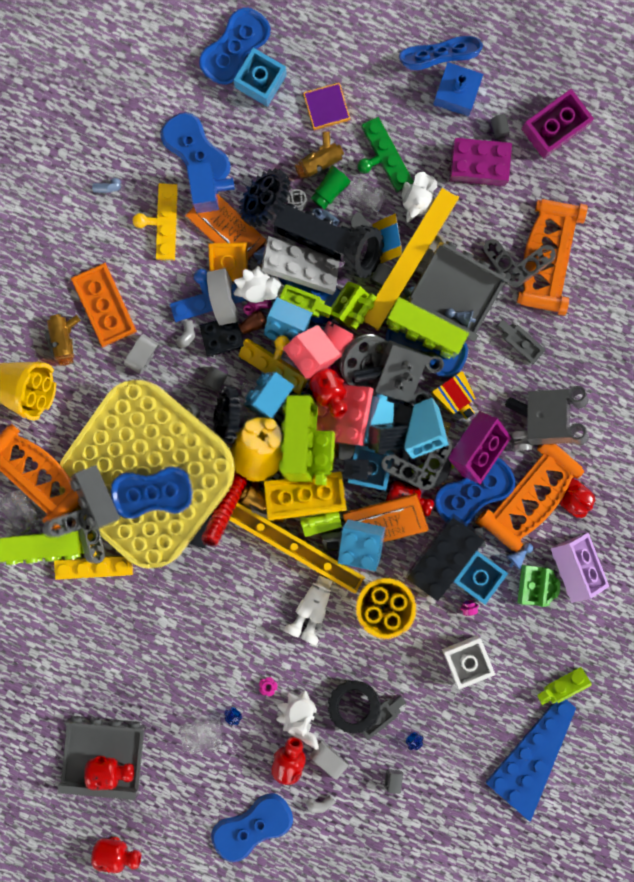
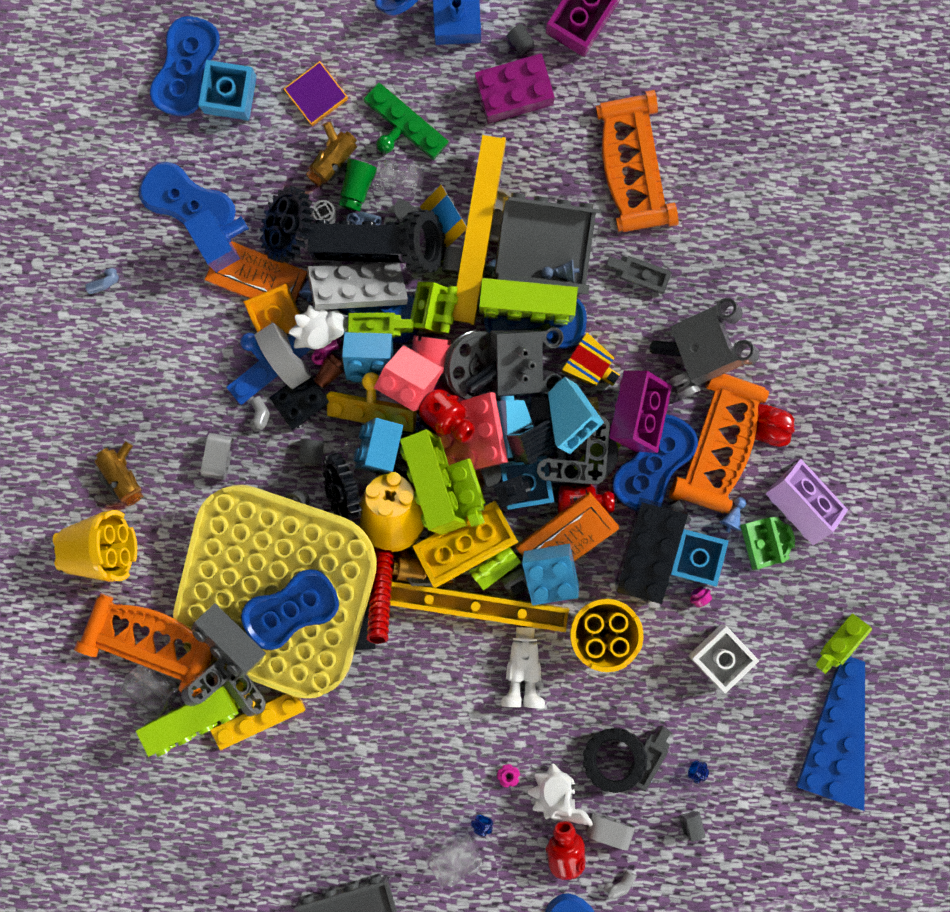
camera: 15 degrees left, 0 degrees up
orange tile [71,263,137,348] -> none
yellow plate [132,183,178,261] -> none
white head [402,172,437,222] -> none
dark grey beam [484,239,556,287] -> none

